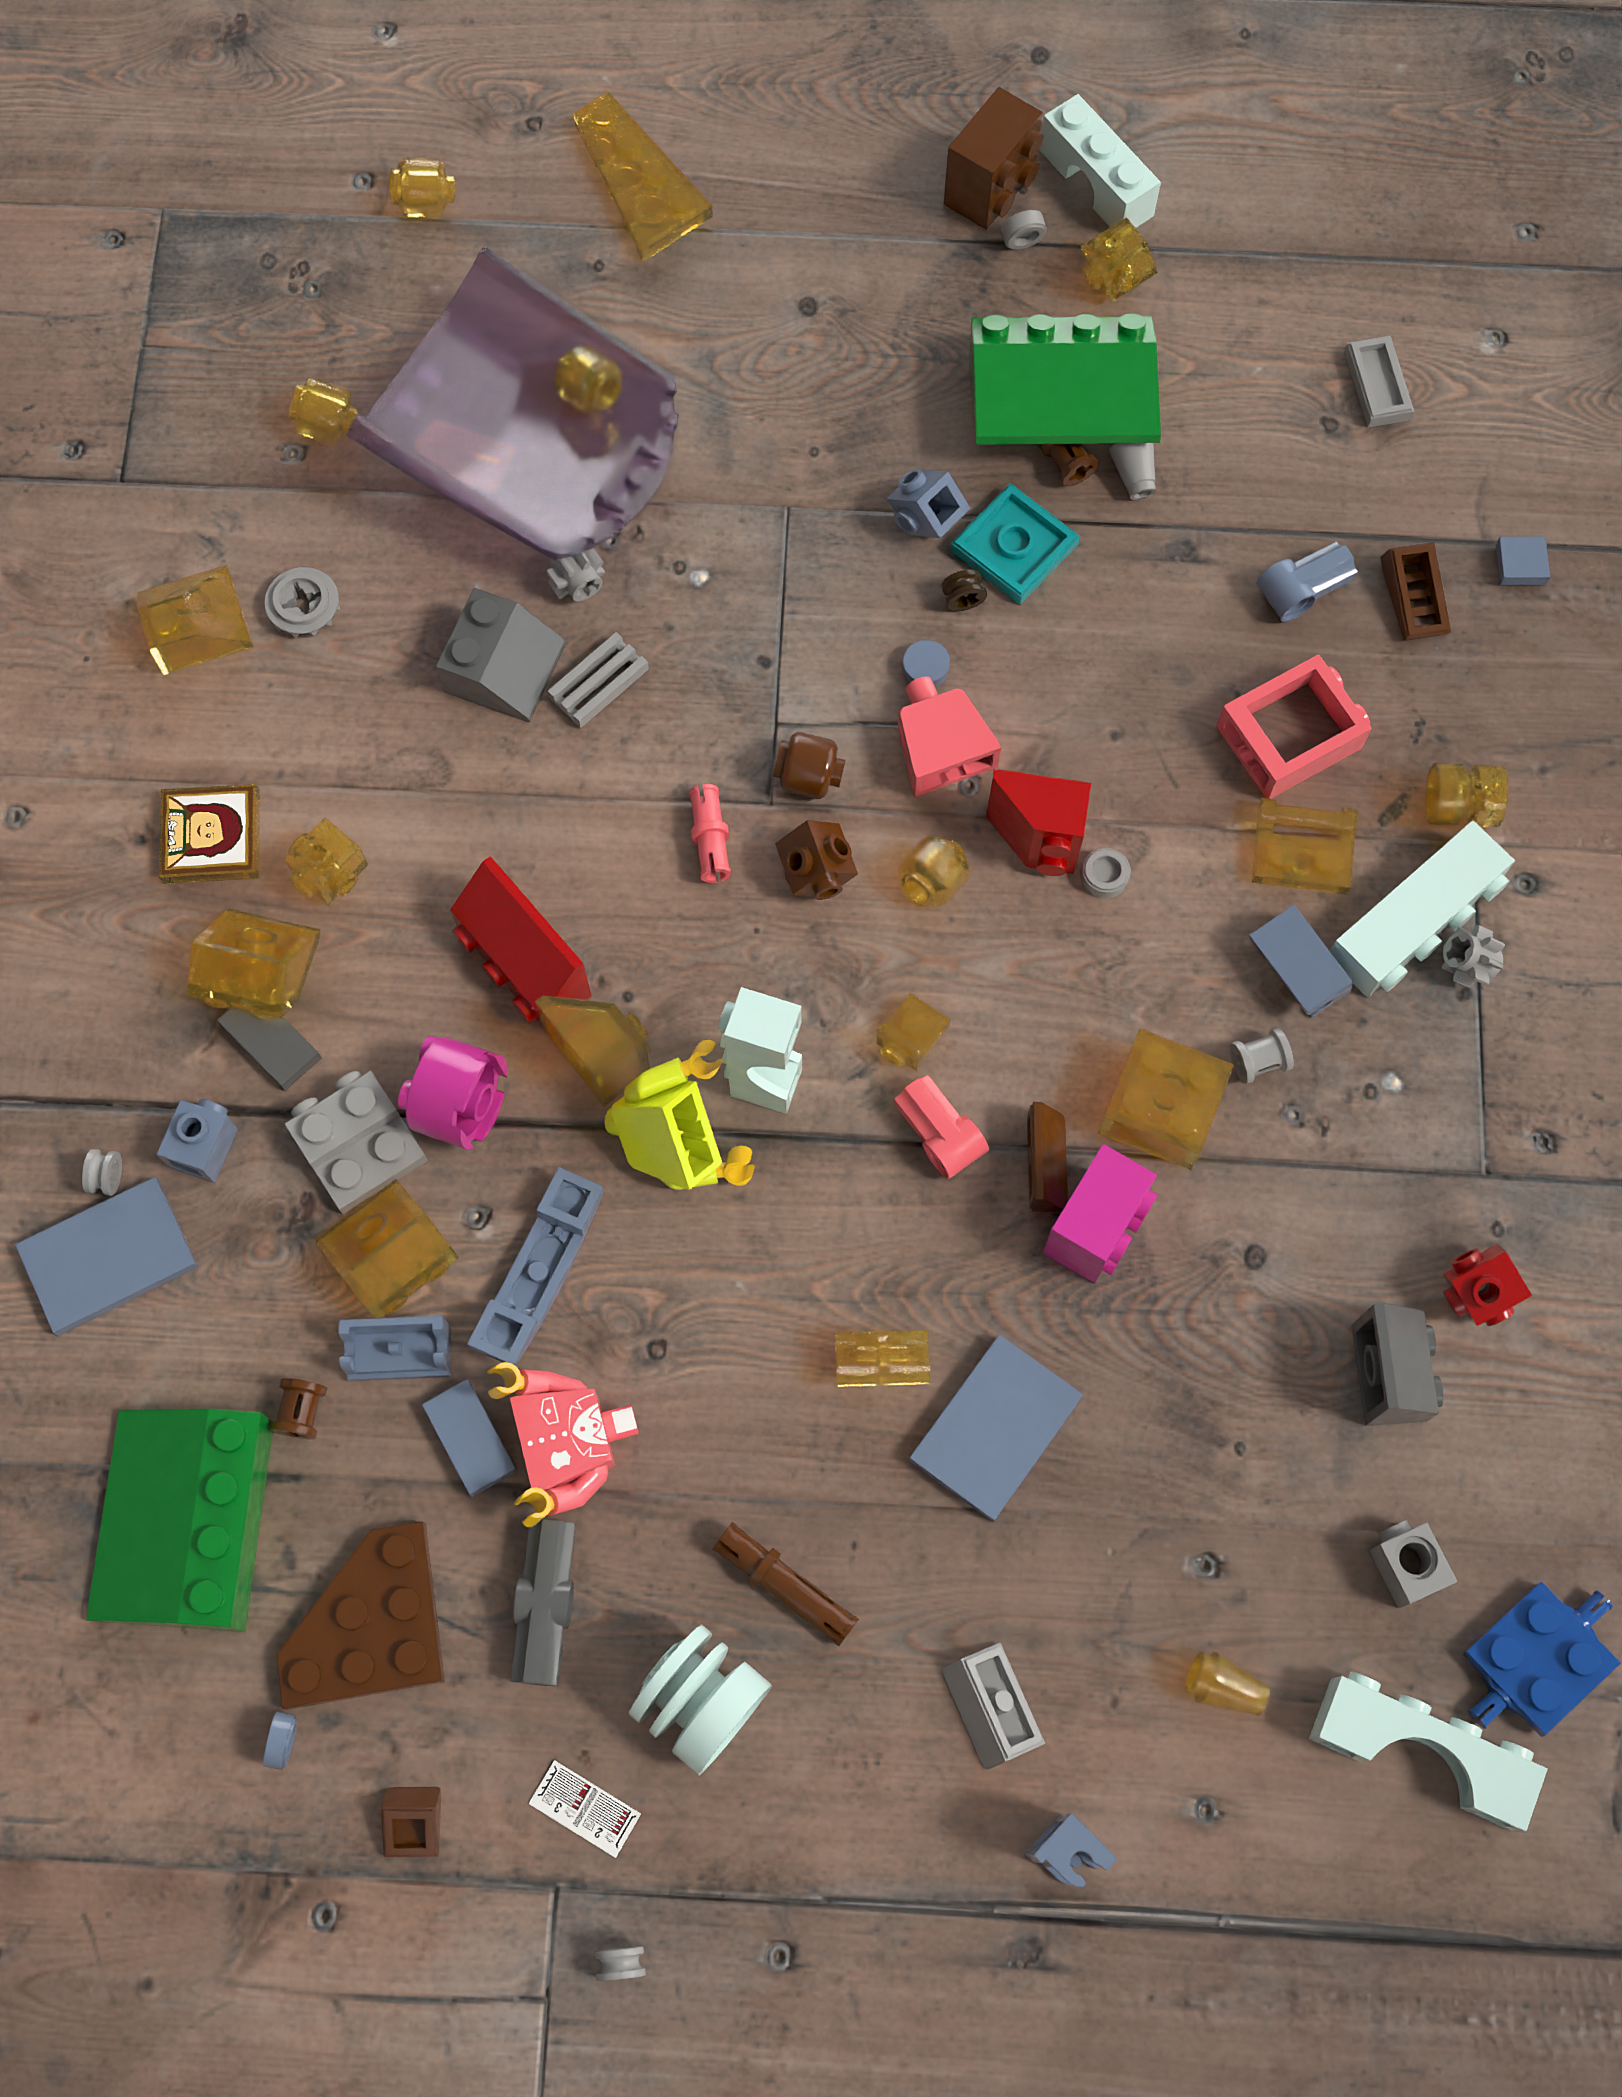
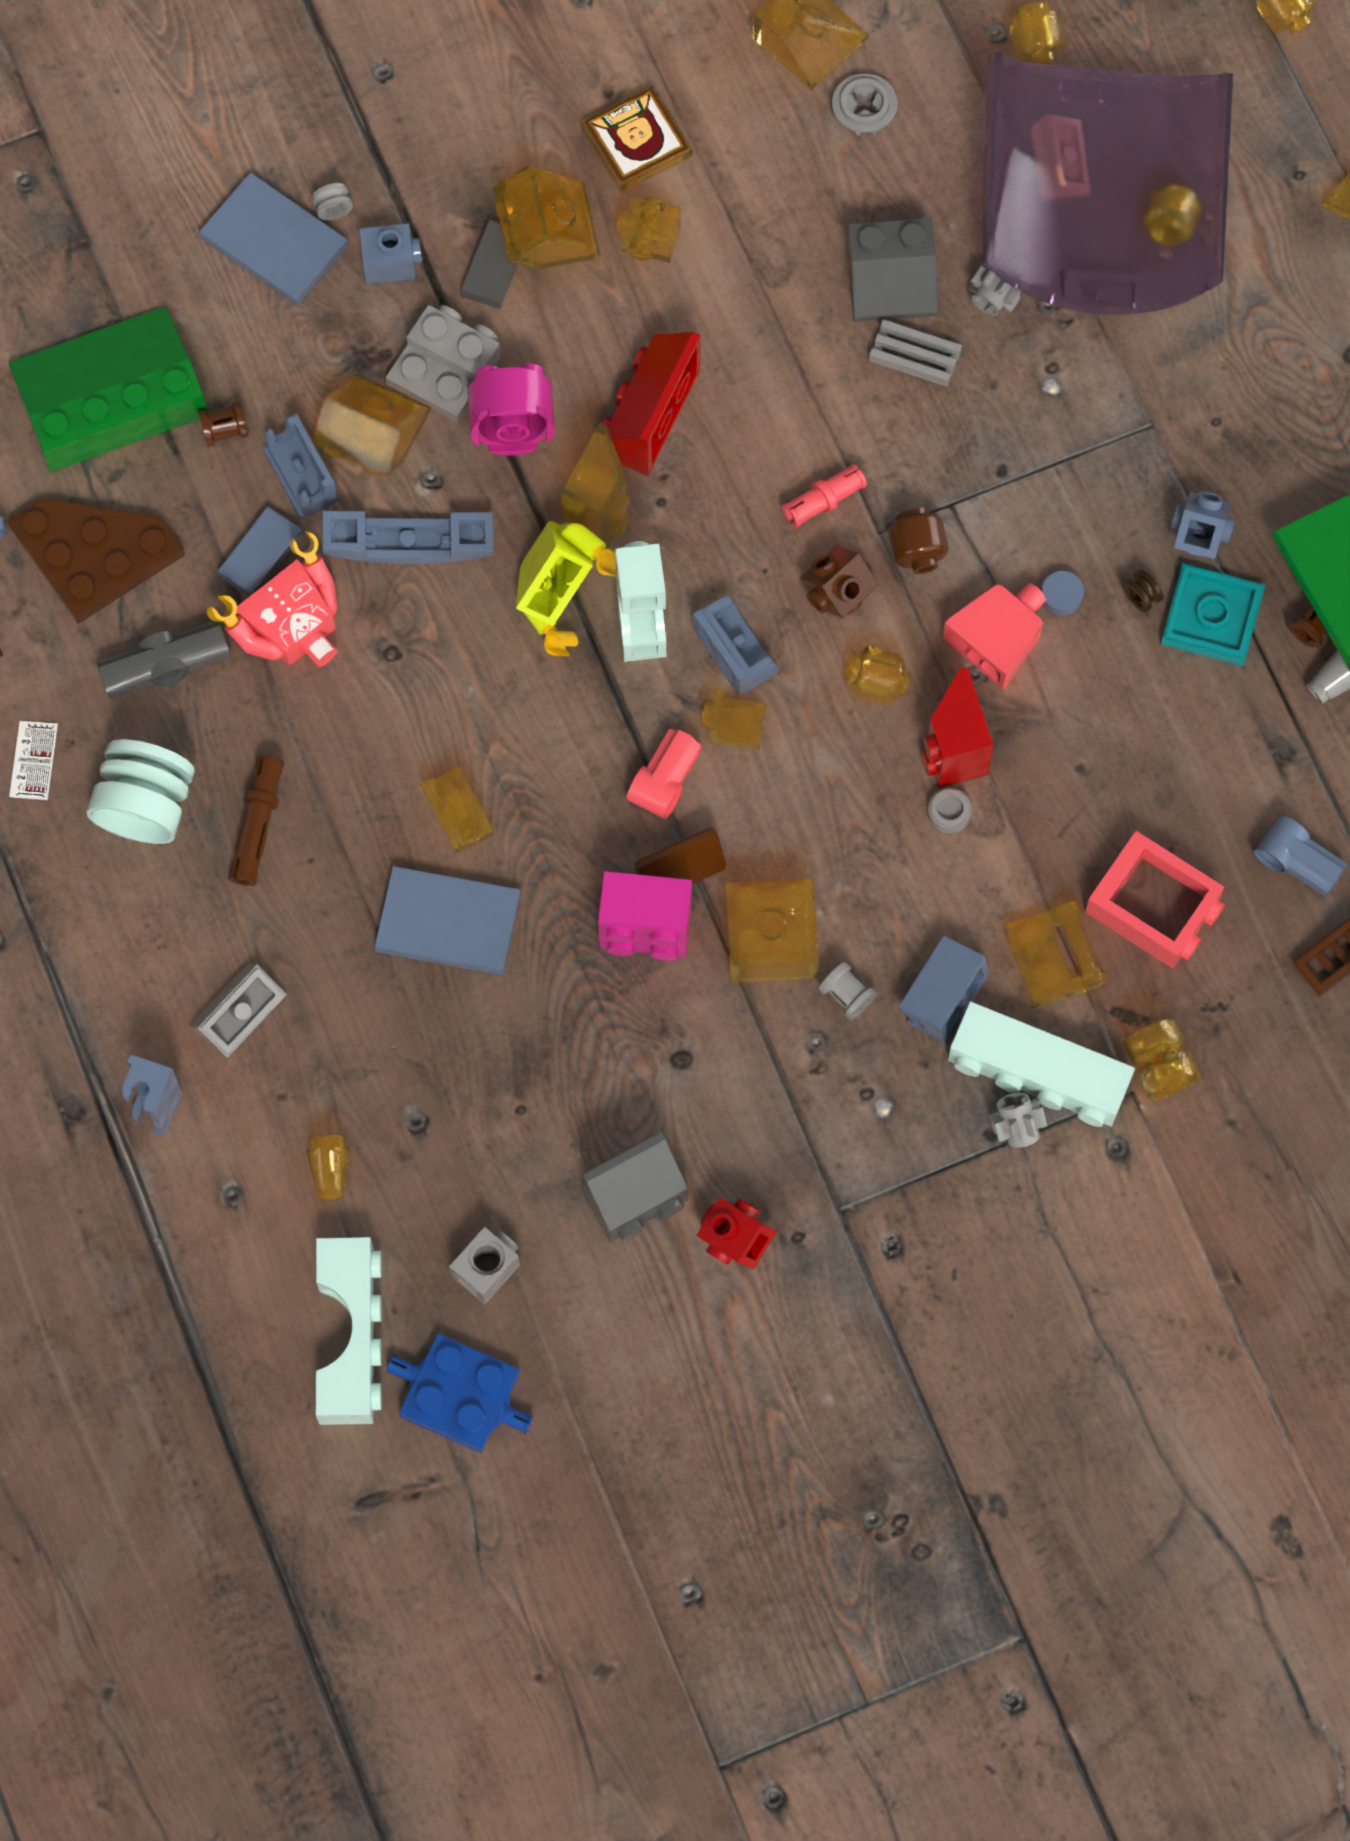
camera: 65 degrees right, 0 degrees up
none -> sand blue hinge [693,596,779,696]

